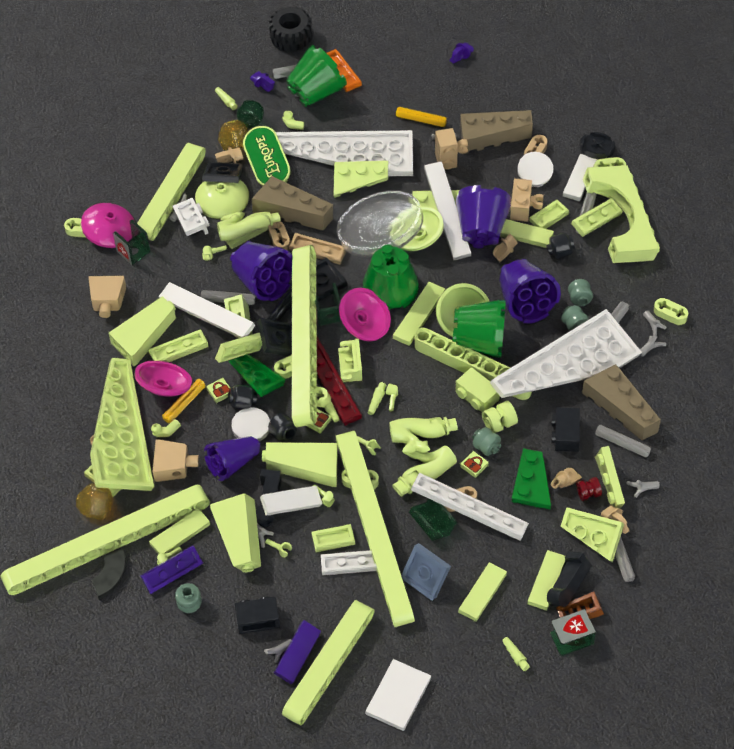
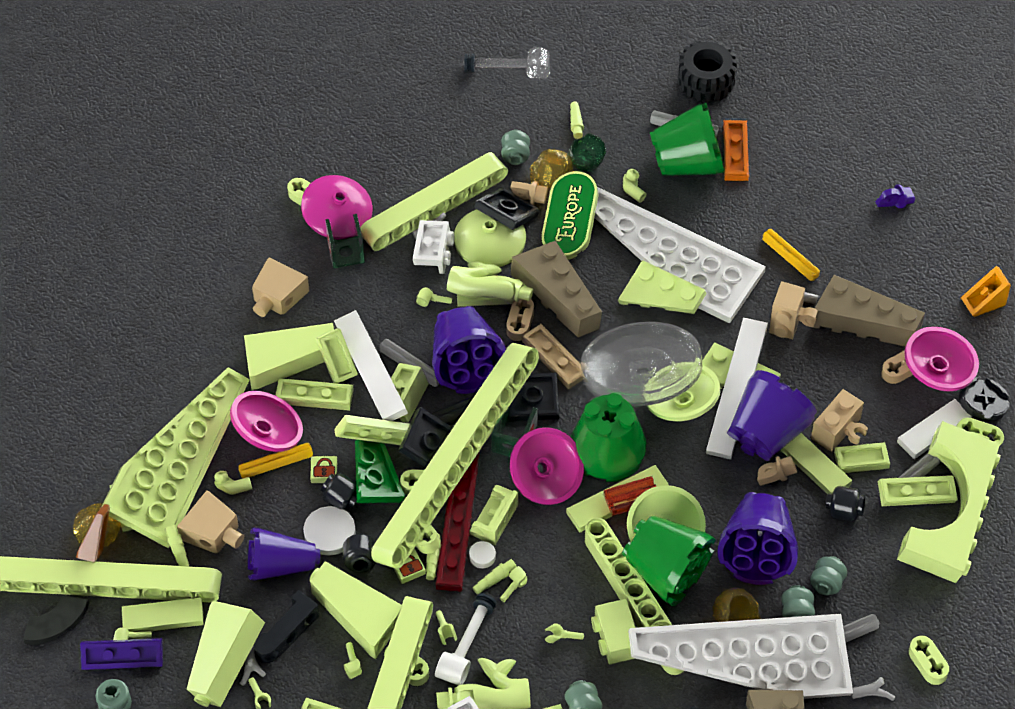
camera: 30 degrees right, 0 degrees up
dark purple piece [250,71,275,92] -> none
white tile [260,486,322,516] -> none
yellowish green piece [389,417,458,453] -> none
yellowish green wheel [482,401,518,433] -> none
white tile [517,152,553,187] -> none
light grey bar [643,310,667,337] -> none
none -> slope [76,504,110,562]
none -> yellowish green animal [165,525,189,567]
none -> yellowish green tile [316,328,358,383]
none -> white piece [435,593,497,686]
none -> clear piece [463,47,550,80]
none -> white tile [469,541,496,569]
none -> sand green piece [501,130,530,165]
none -> yellowish green hand [545,624,584,643]
none -> clear red tile [603,476,656,516]
none -> clear yellow hair [713,587,761,622]
none -> dark pink dish [904,327,979,391]
none -> light orange slope [961,266,1011,317]

